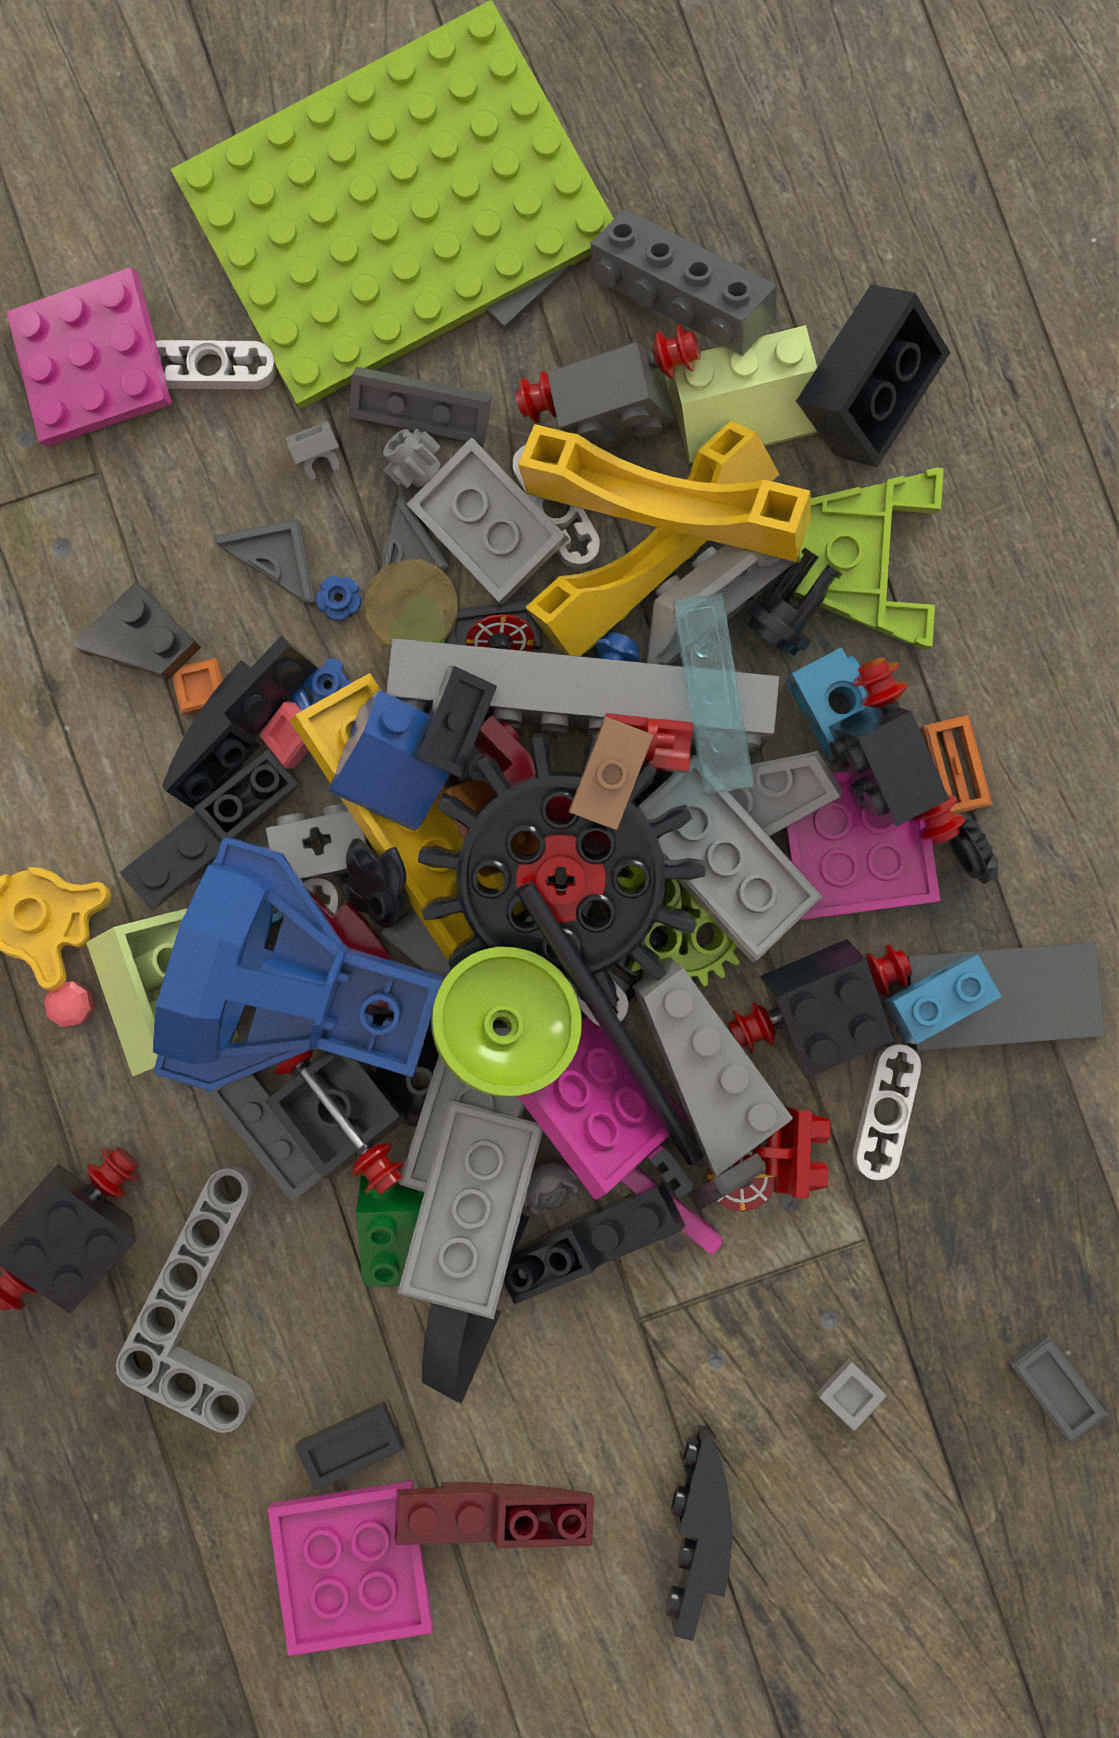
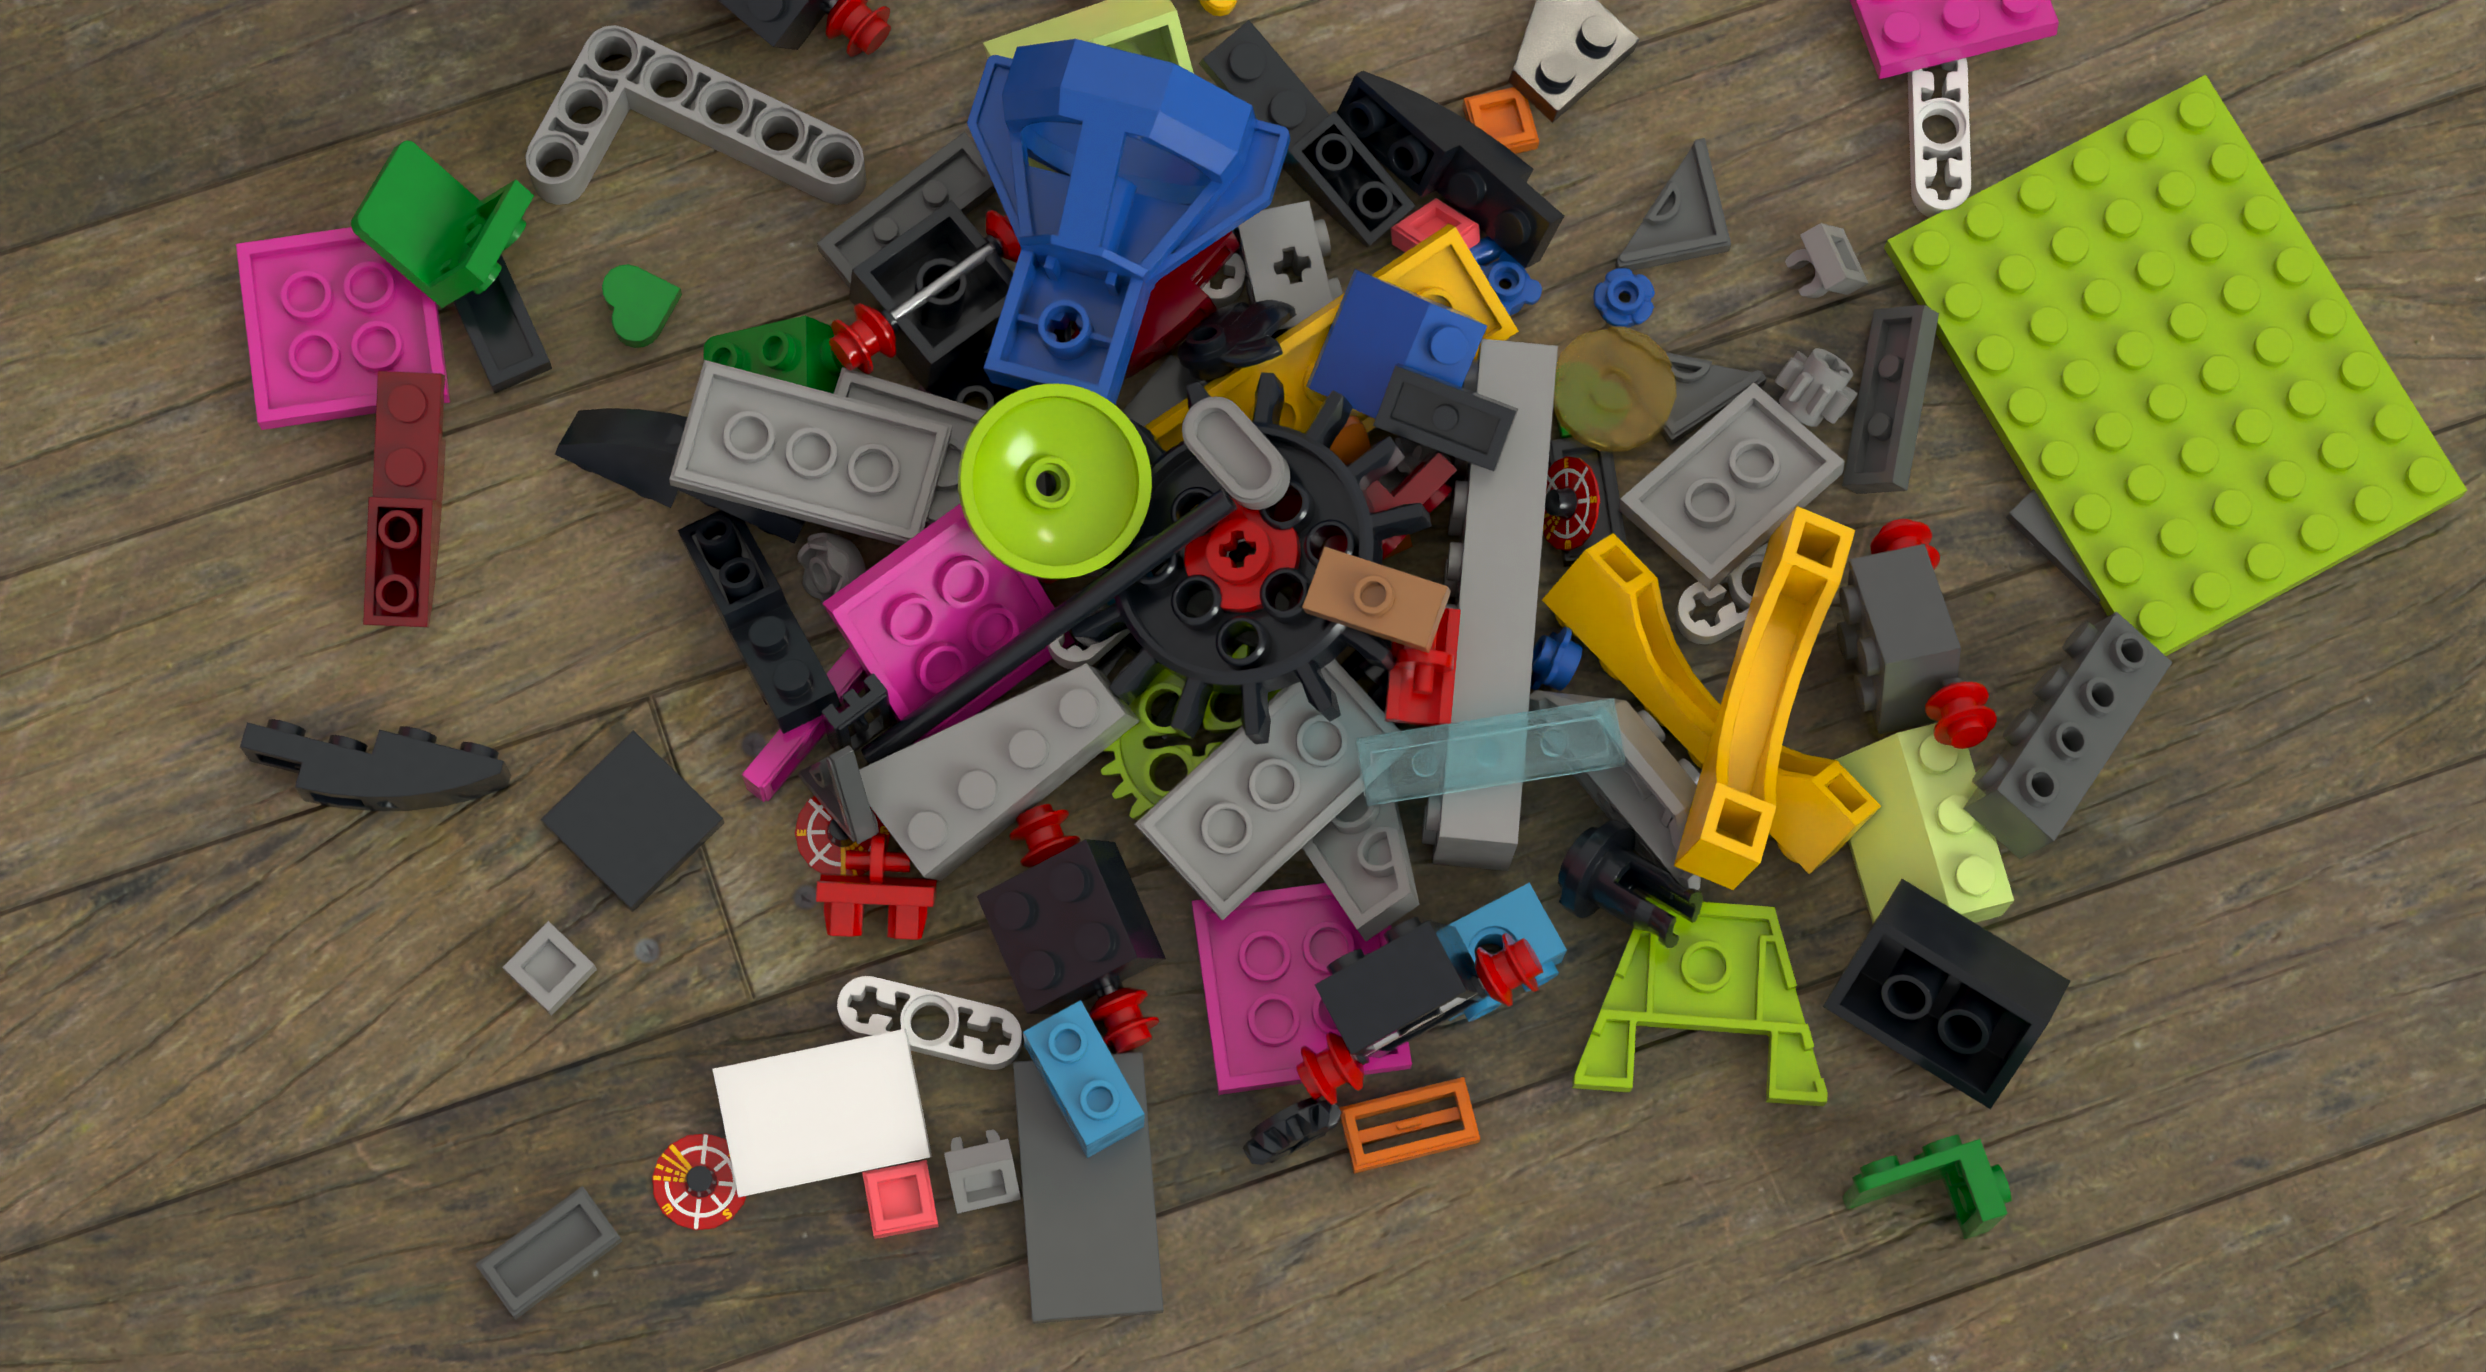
camera: 85 degrees right, 10 degrees down
none -> green bracket [351,141,534,308]
none -> black tile [541,730,725,912]
none -> green tile [602,264,682,348]
none -> red piece [652,1133,747,1230]
none -> white tile [713,1029,932,1197]
none -> coral tile [862,1160,939,1239]
none -> light grey tile [944,1129,1021,1214]
none -> light grey tile [1182,396,1290,510]
none -> green bracket [1842,1135,2012,1239]

